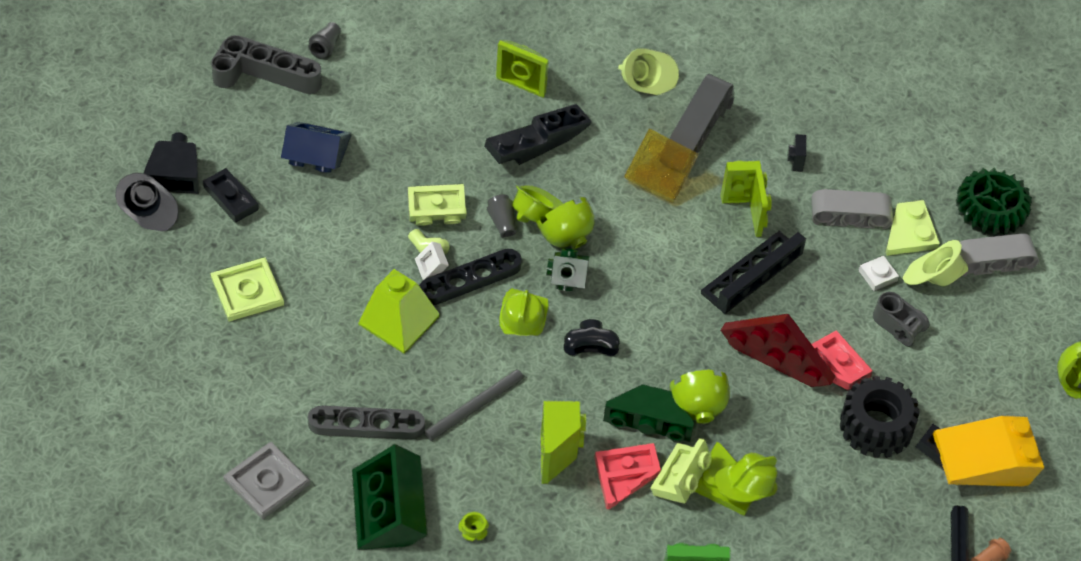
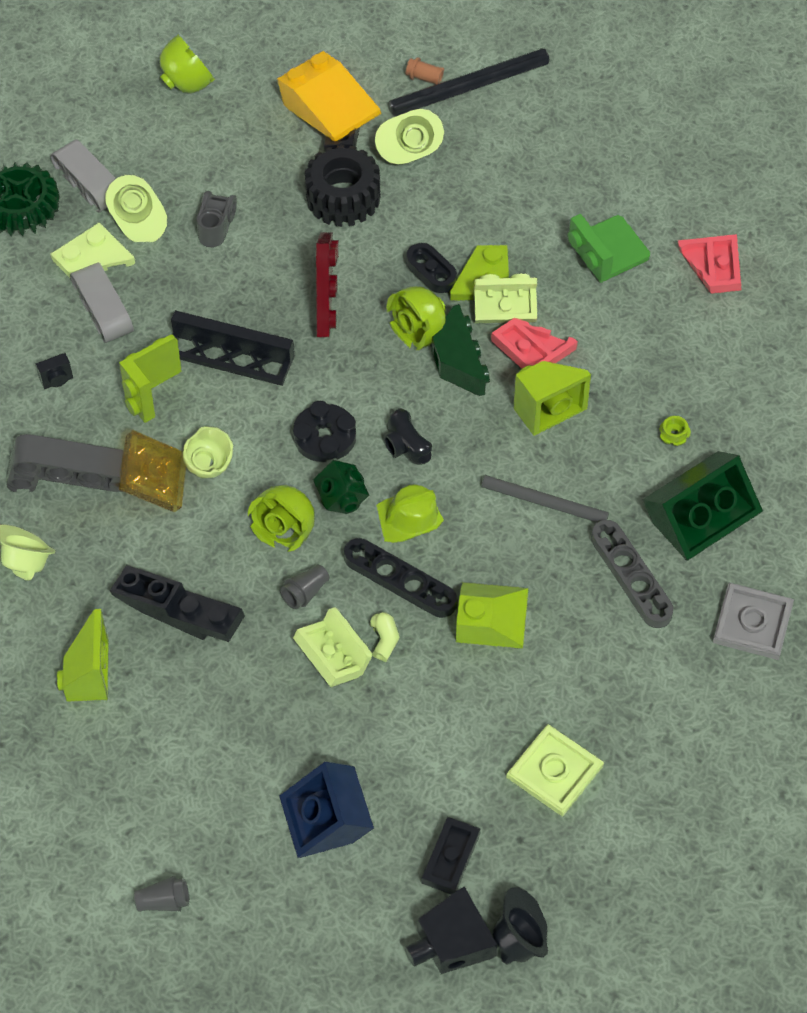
camera: 115 degrees left, 5 degrees up
dark grey beam [211,35,322,94] -> none
white plate [415,241,449,280] -> none
lime piece [513,185,563,223] -> none
lime piece [714,453,778,503] -> none
coral wing [812,330,873,390] -> none
white plate [859,256,899,291] -> none
none -> yellowish green hair [182,427,233,478]
none -> black plate [293,401,356,462]
none -> yellowish green piece [375,109,444,165]
none -> black plate [406,243,457,293]

